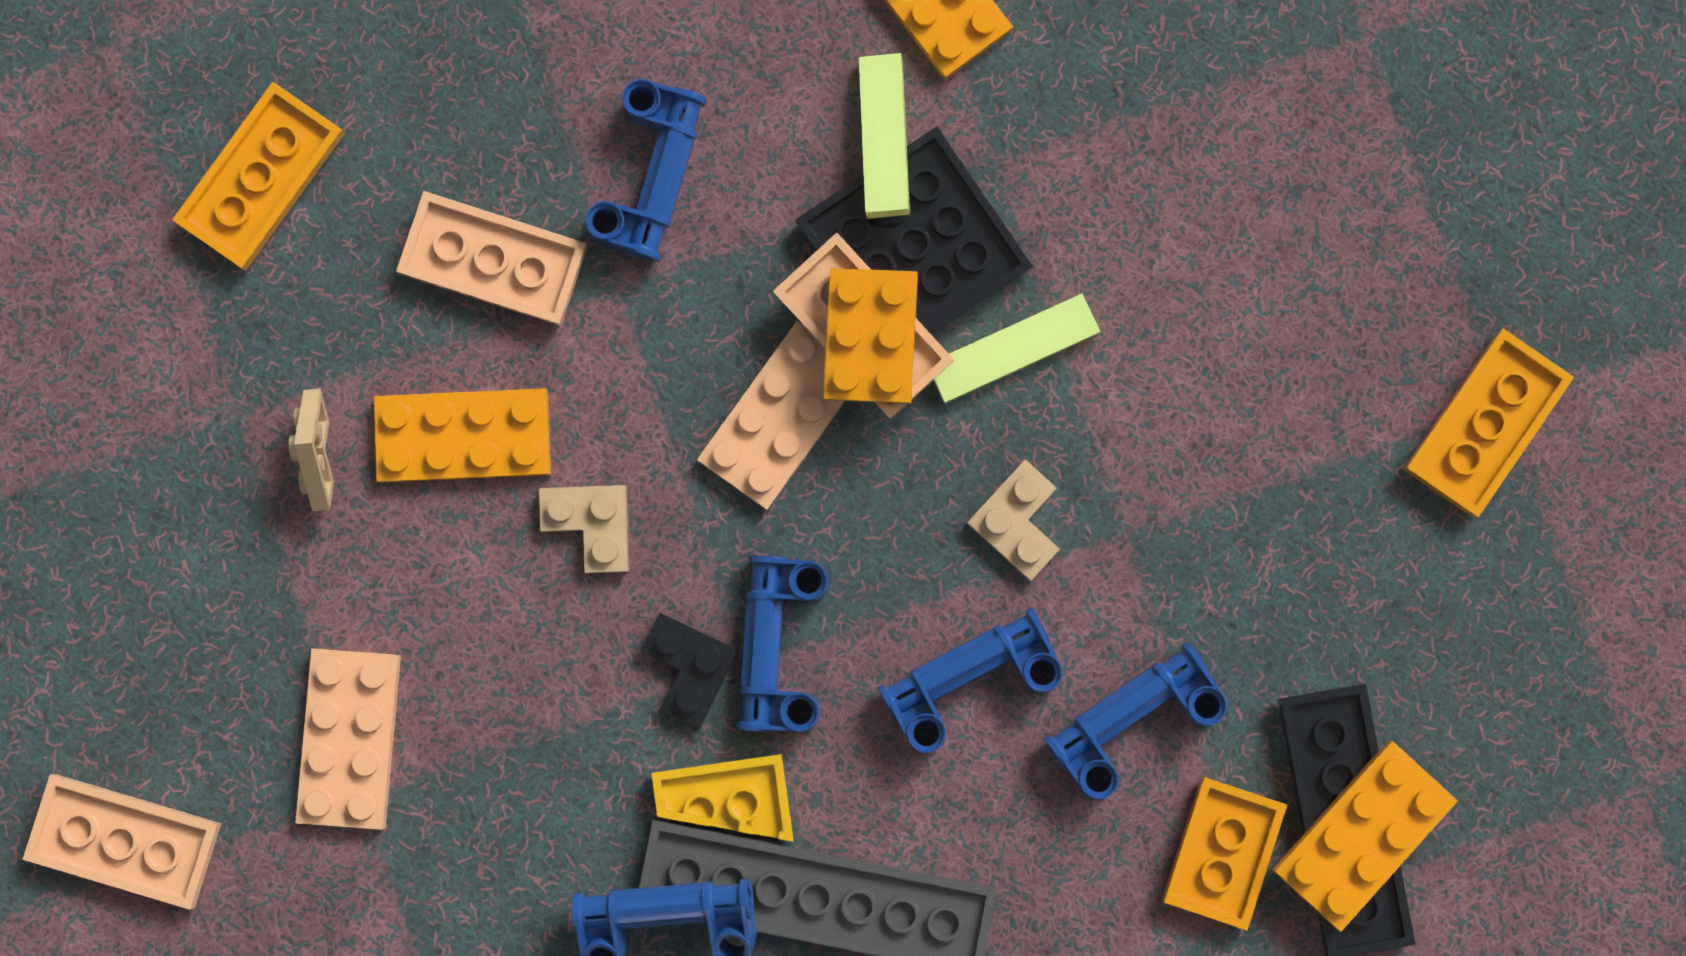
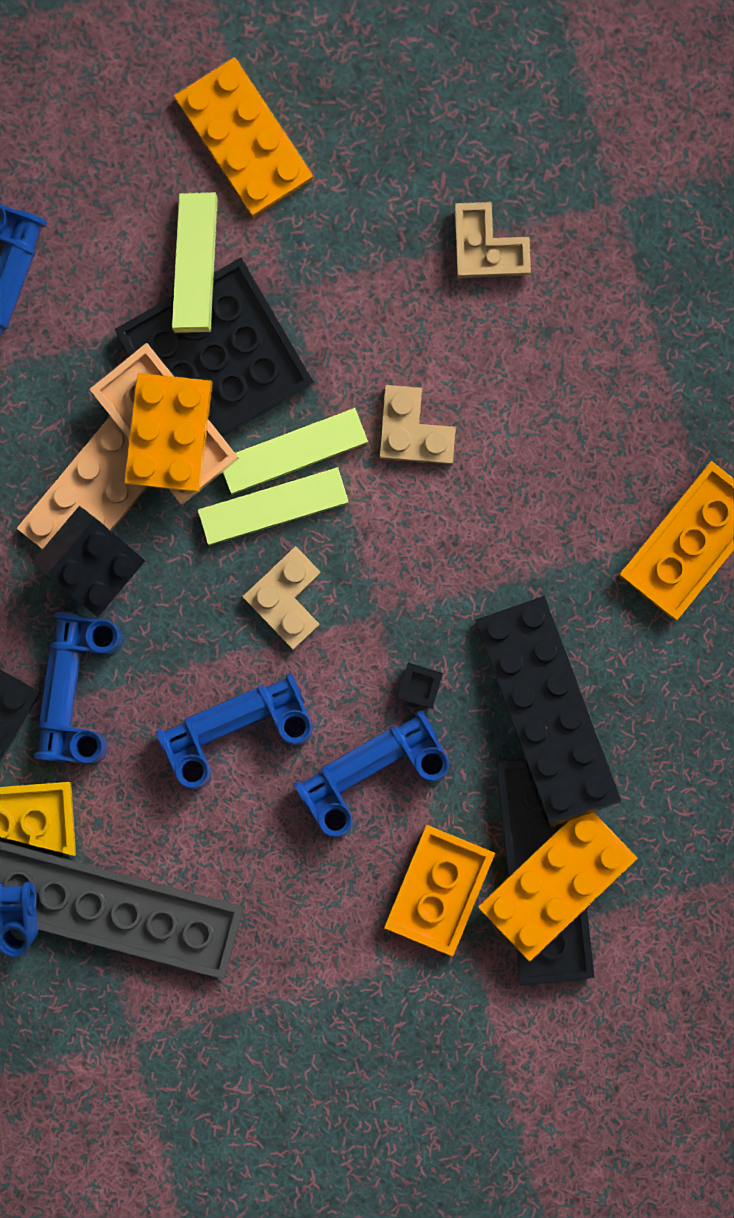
camera: 10 degrees right, 0 degrees up
none -> black brick [32,506,145,617]
none -> yellowish green tile [198,467,349,546]
none -> tan plate [380,385,456,465]
none -> black plate [397,663,443,709]
none -> tan plate [455,202,531,278]
none -> black plate [475,596,621,827]

